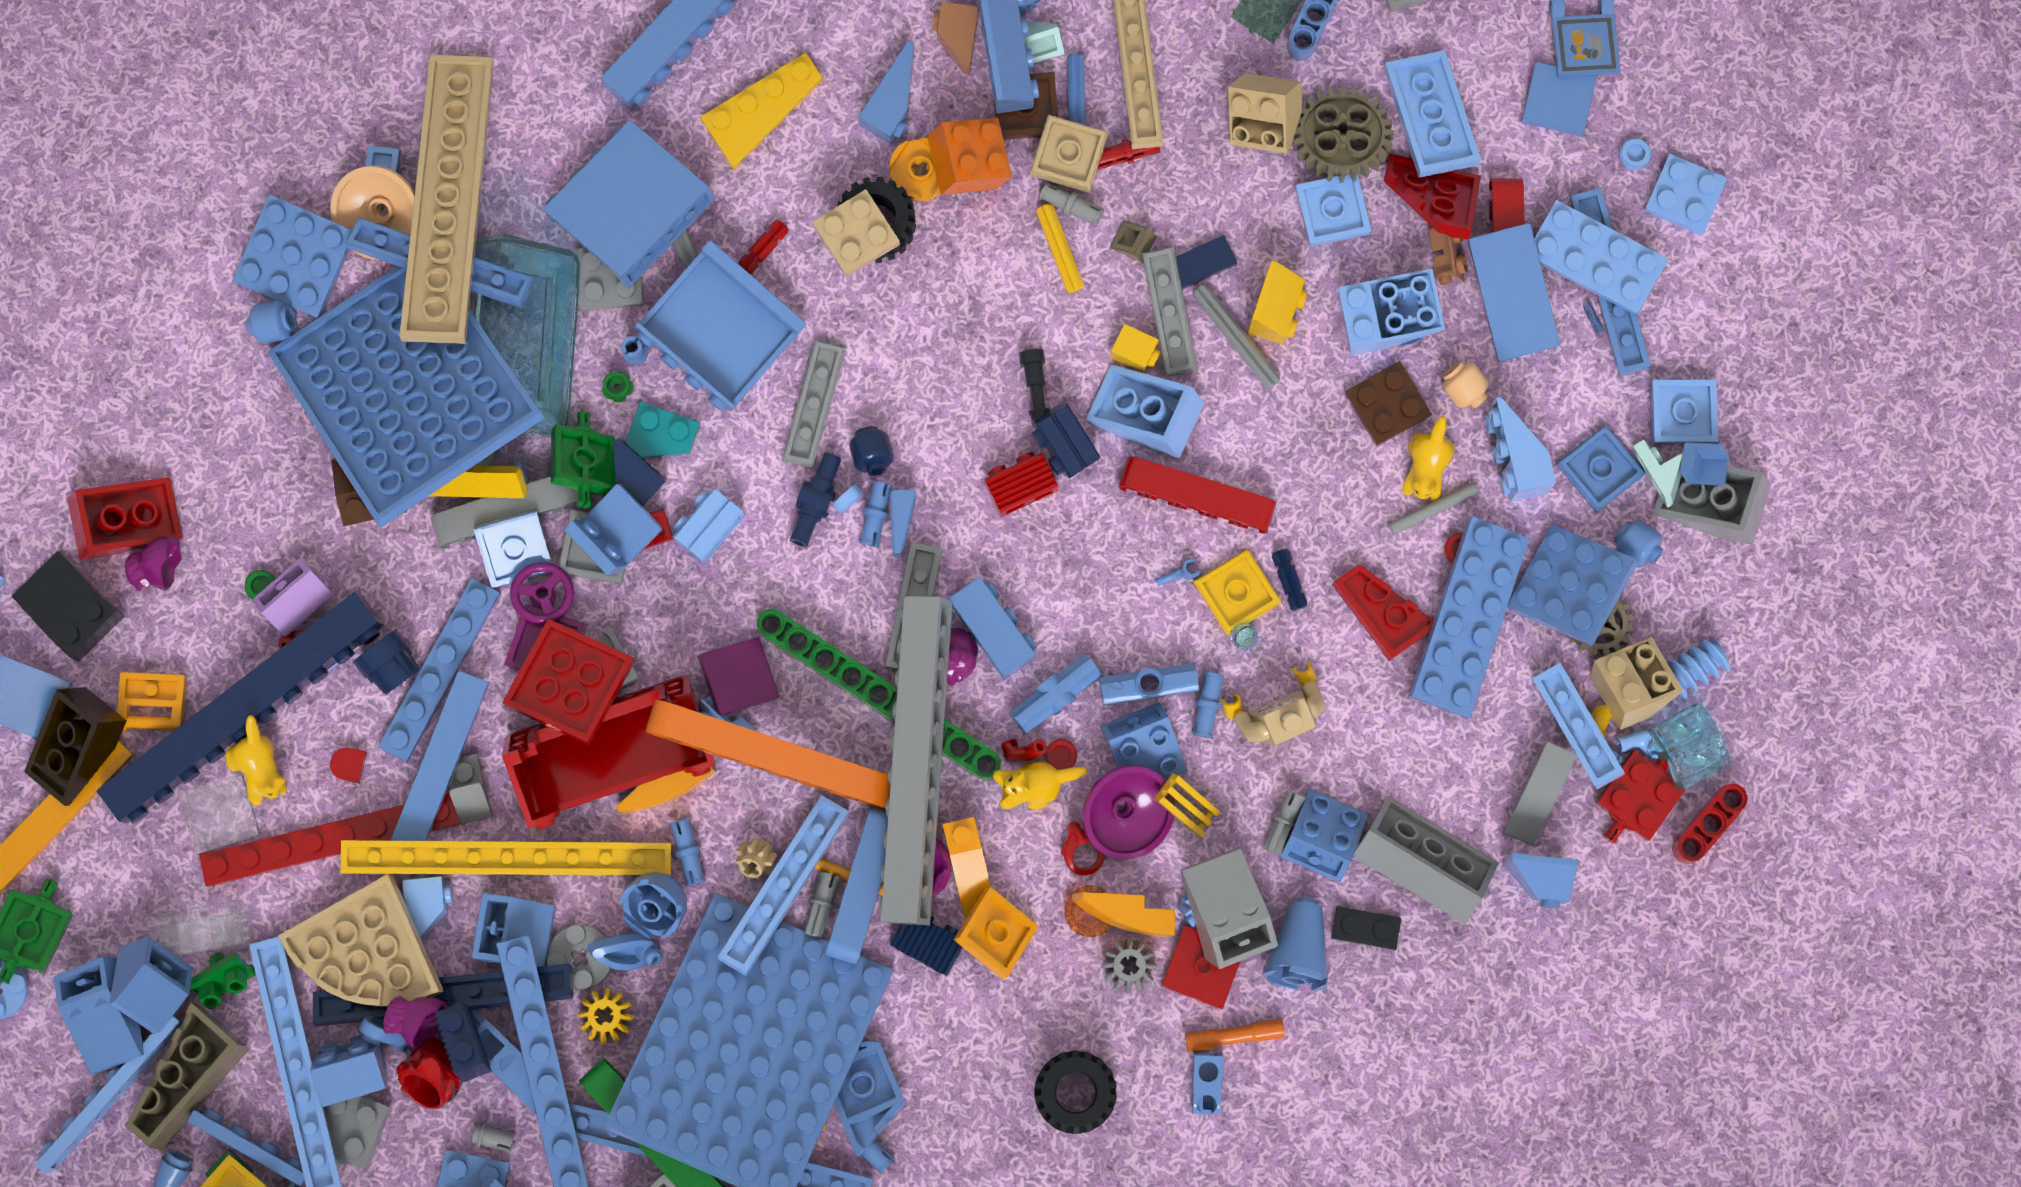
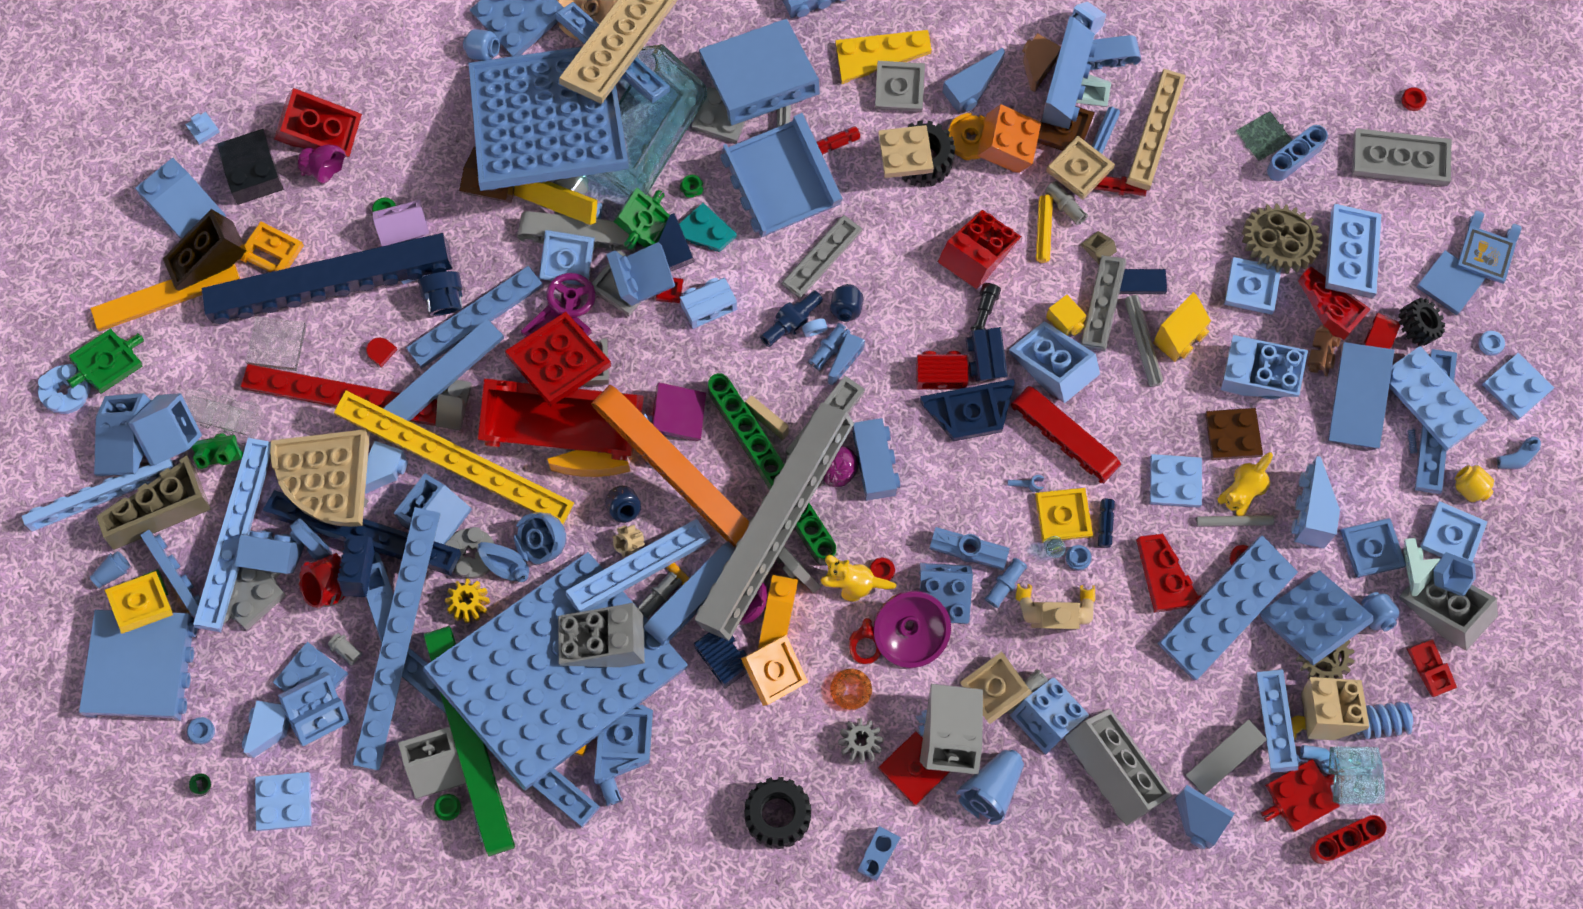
camera: 25 degrees right, 10 degrees down
yellow animal [225,715,287,806] -> none
magenta hair [383,996,448,1048] -> none
medium blue pin [621,336,648,365] -> none
medium blue pin [670,818,706,886] -> none
red arm [1001,739,1047,761] -> none
medium blue piece [1009,654,1102,735] -> none
light orange slope [1072,892,1175,938] -> none
yellow tile [1154,773,1220,837] -> none
orange piece [1185,1018,1285,1053] -> none
tan slope [1228,73,1302,154] -> none
black plate [1331,906,1401,950] -> none
light nougat head [1442,361,1489,408] -> none
none -> light grey slope [558,603,645,667]
none -> dark blue head [605,485,641,523]
none -> tan tile [745,396,789,440]
none -> light grey wing [775,546,821,593]
none -> light grey plate [875,61,925,112]
none -> dark blue wing [920,379,1015,442]
none -> red slope [937,210,1022,289]
none -> tan plate [960,652,1032,724]
none -> medium blue plate [1066,545,1092,571]
none -> light blue plate [1150,454,1202,508]
none -> black tyre [1398,298,1445,346]
none -> red slope [1406,639,1457,697]
none -> yellow head [1455,465,1494,502]
none -> medium blue arm [1497,436,1541,469]

